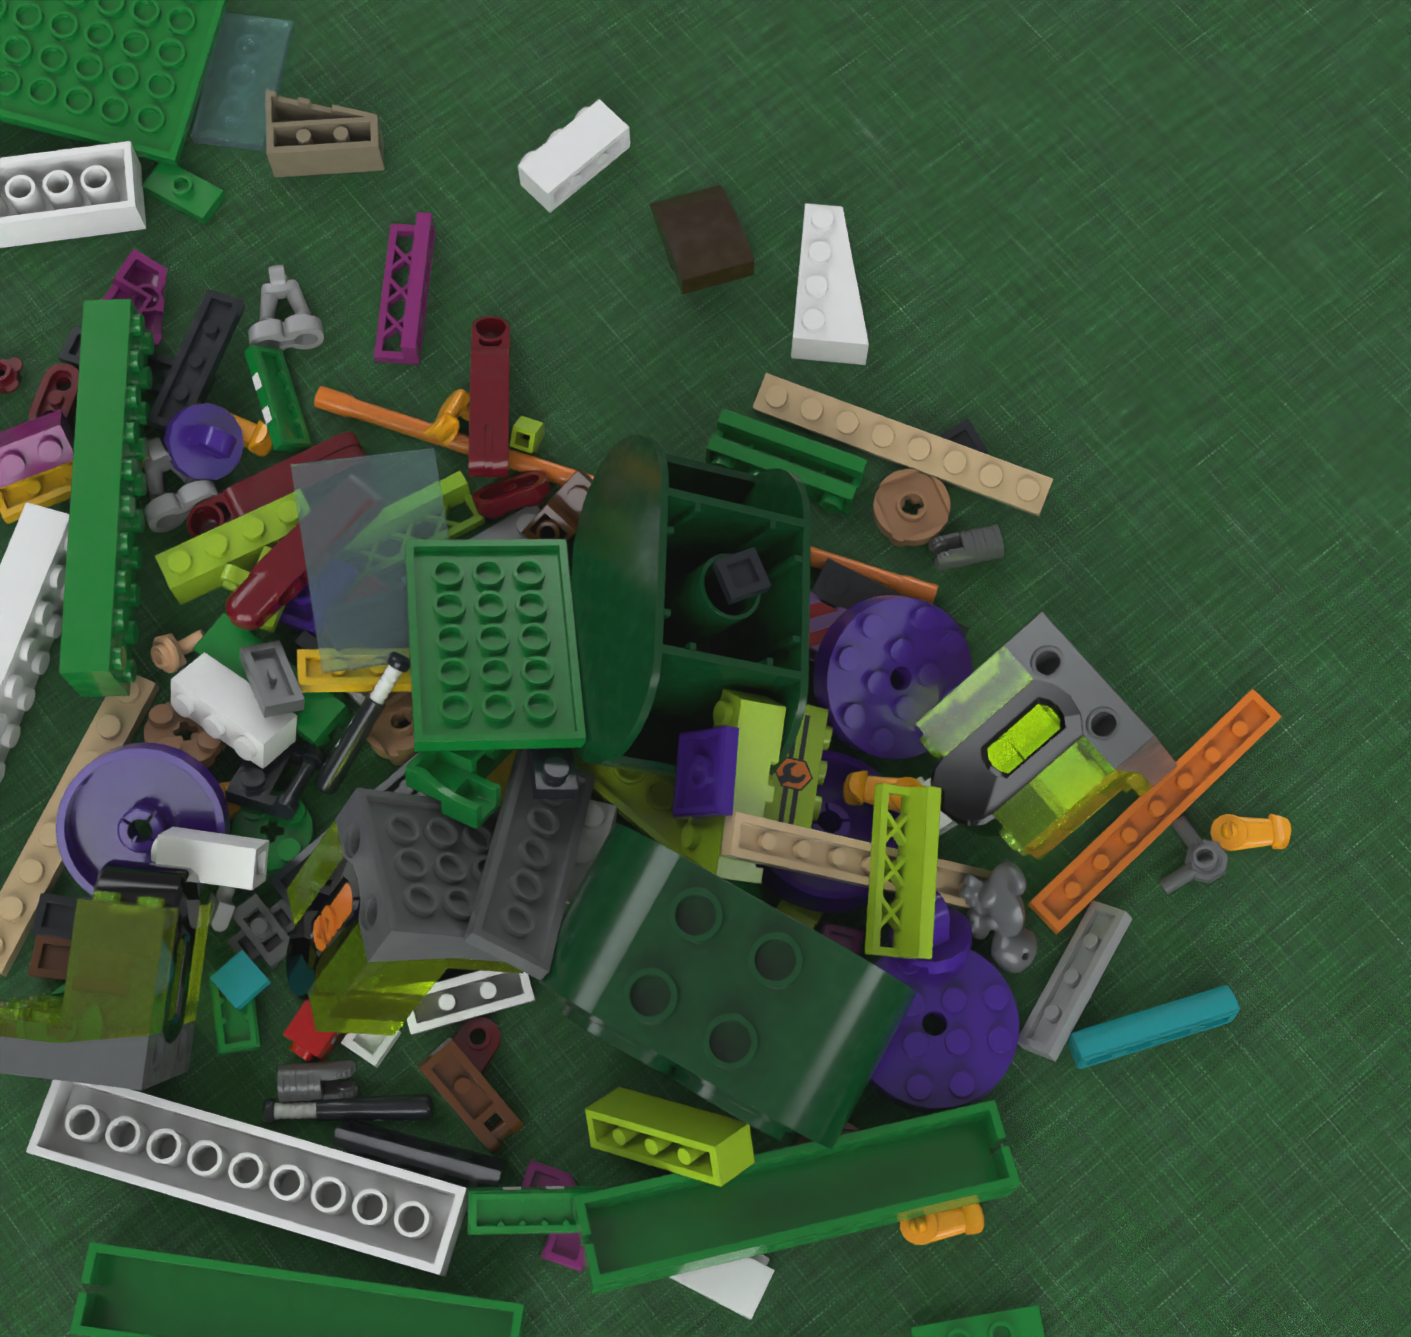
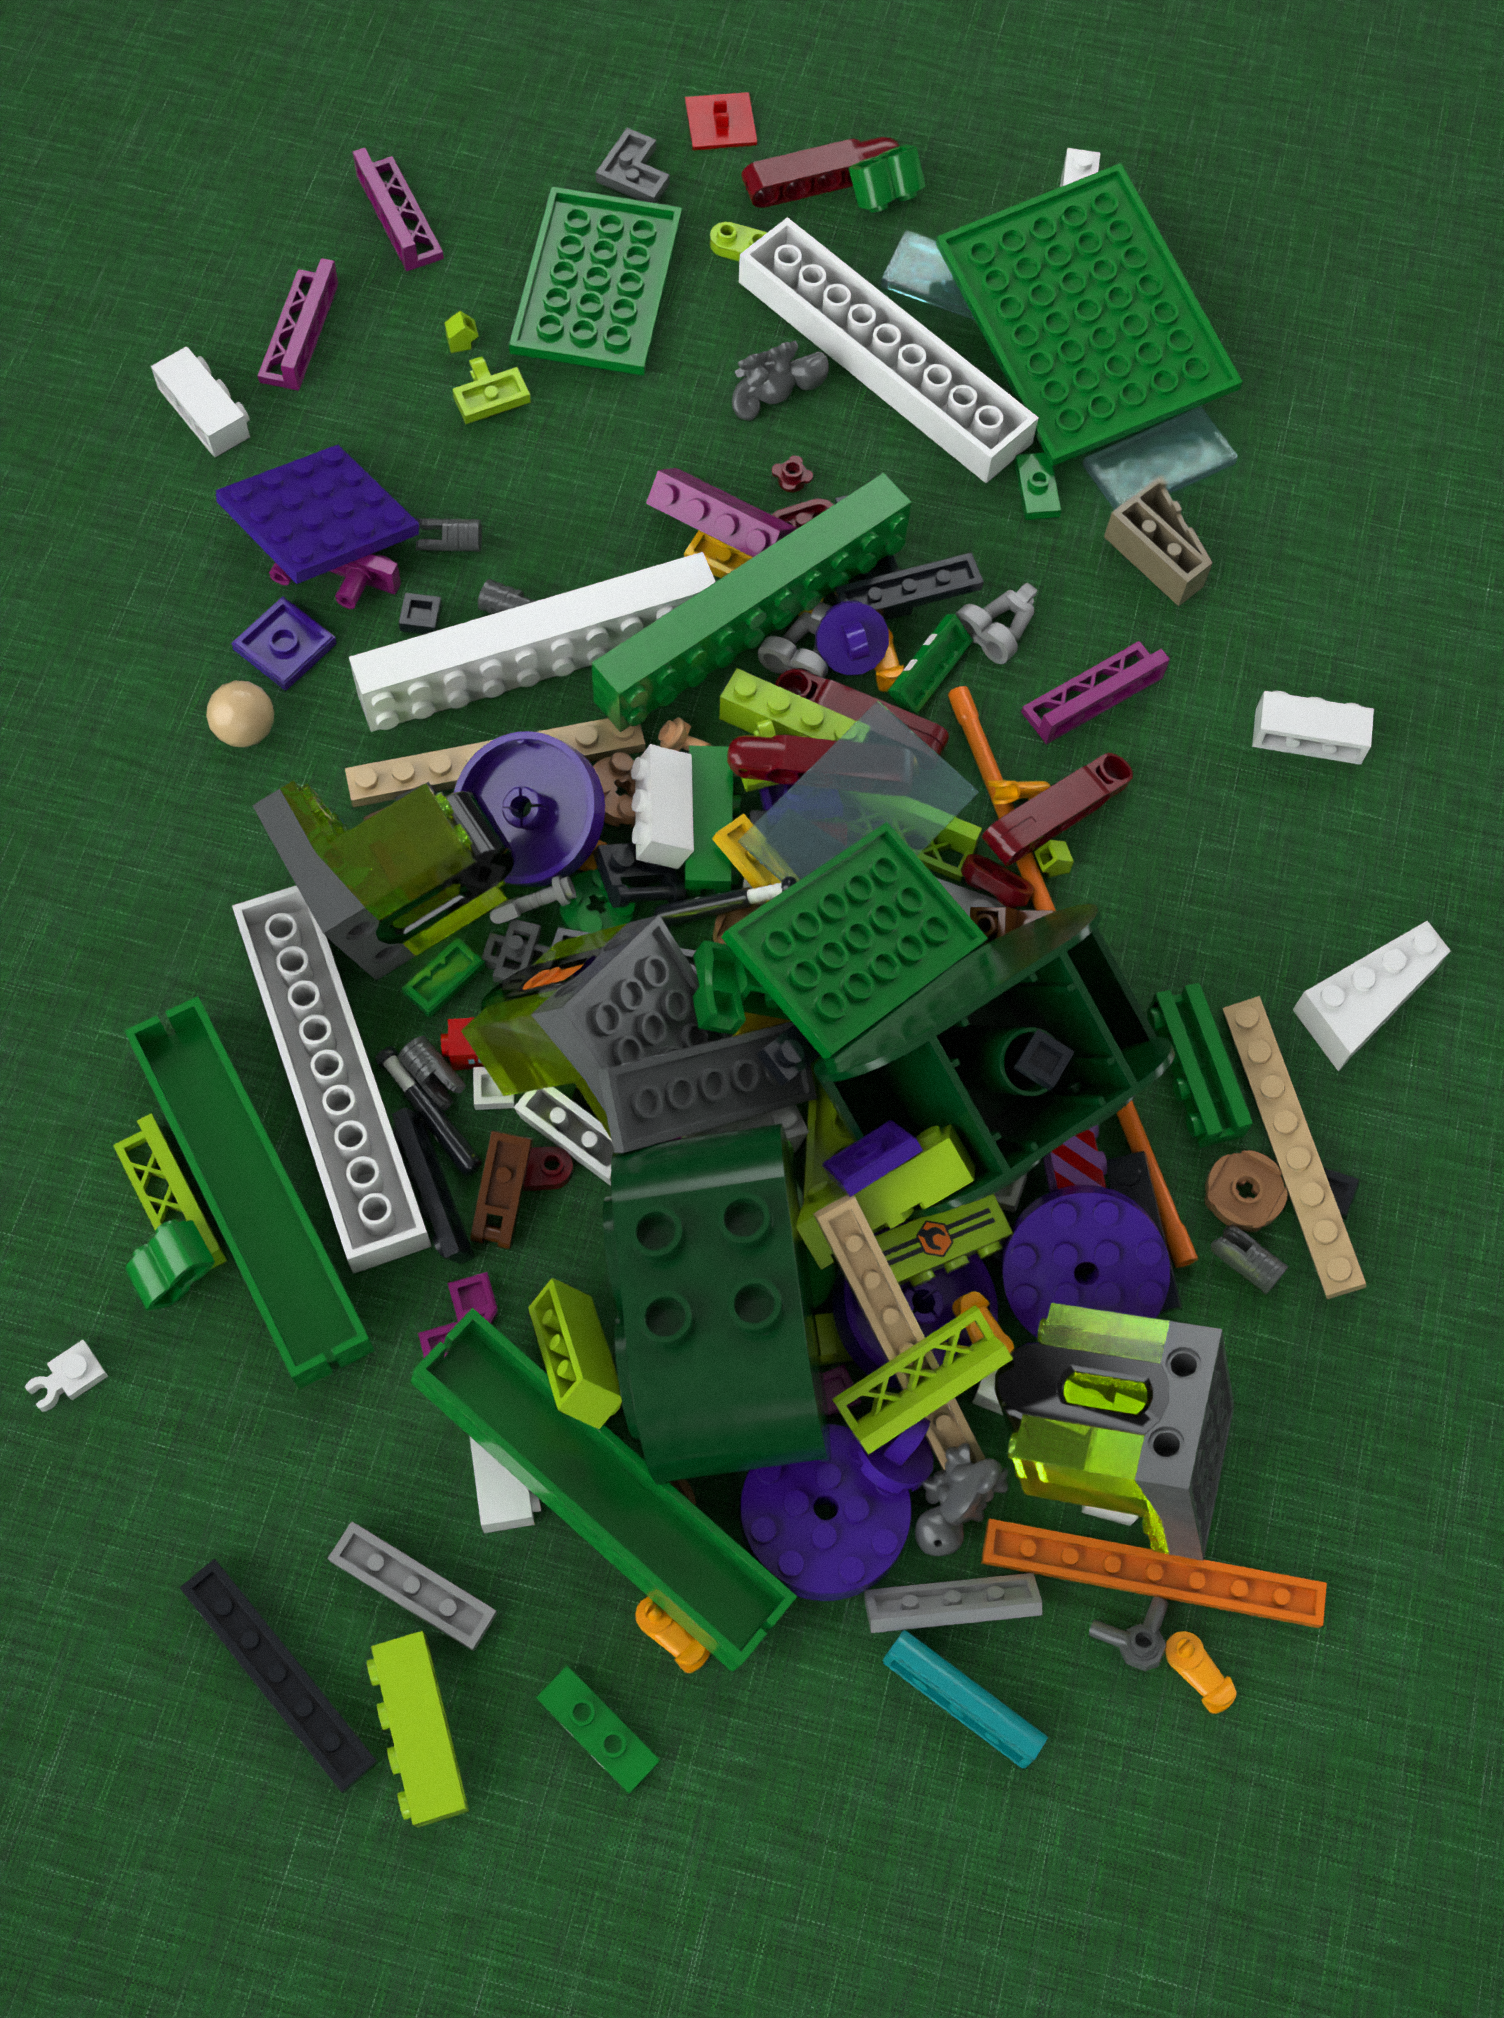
camera: 50 degrees right, 5 degrees down
magenta slope [102,249,167,348] -> none
white brick [151,827,269,890] -> none
teal tile [210,950,271,1011] -> none
dark grey plate [239,640,305,718] -> none
green plate [467,1186,599,1235] -> none
dark brown slope [650,185,754,295] -> none

